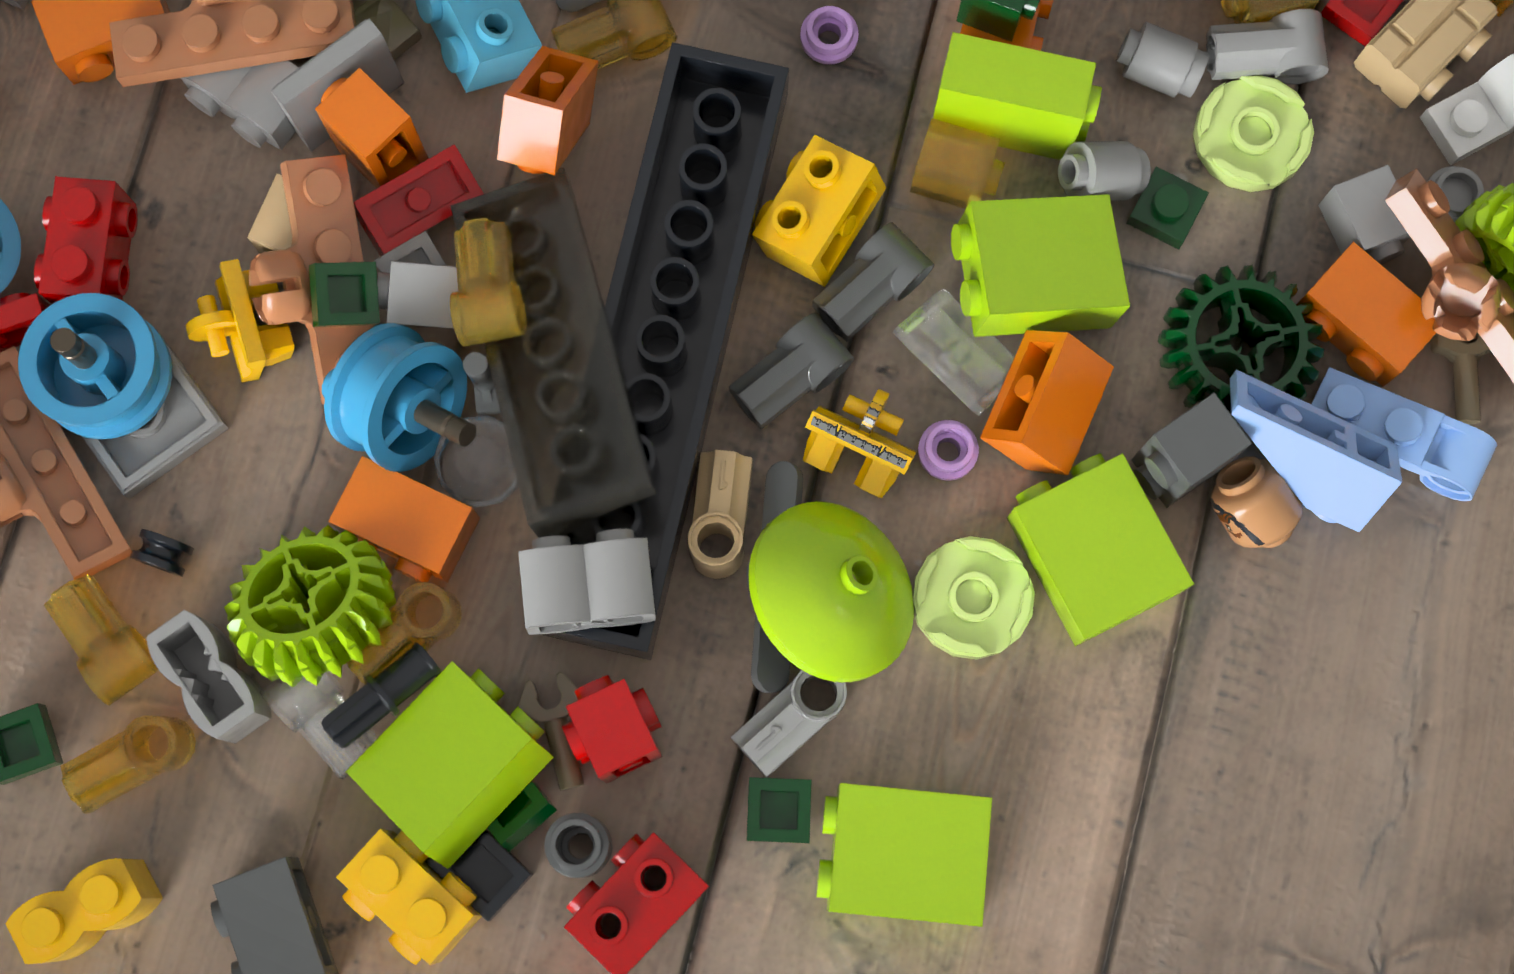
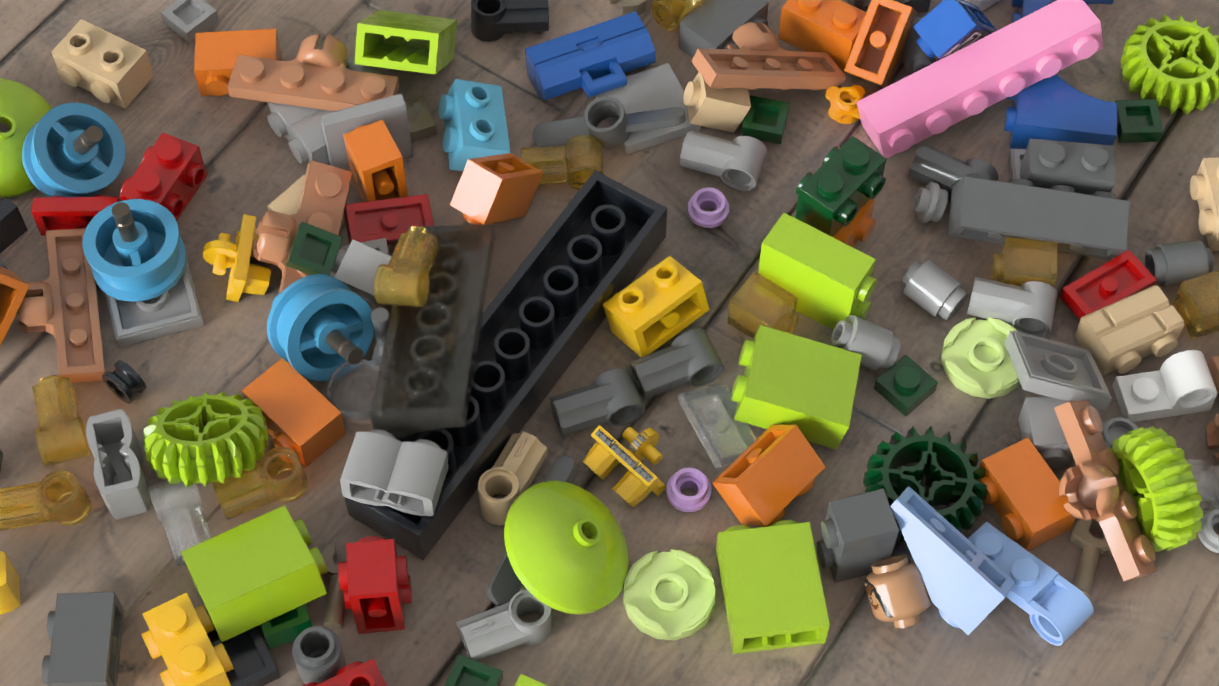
camera: 20 degrees right, 20 degrees down
black axle [321,642,441,749] -> none
none -> light grey tile [1005,330,1112,411]

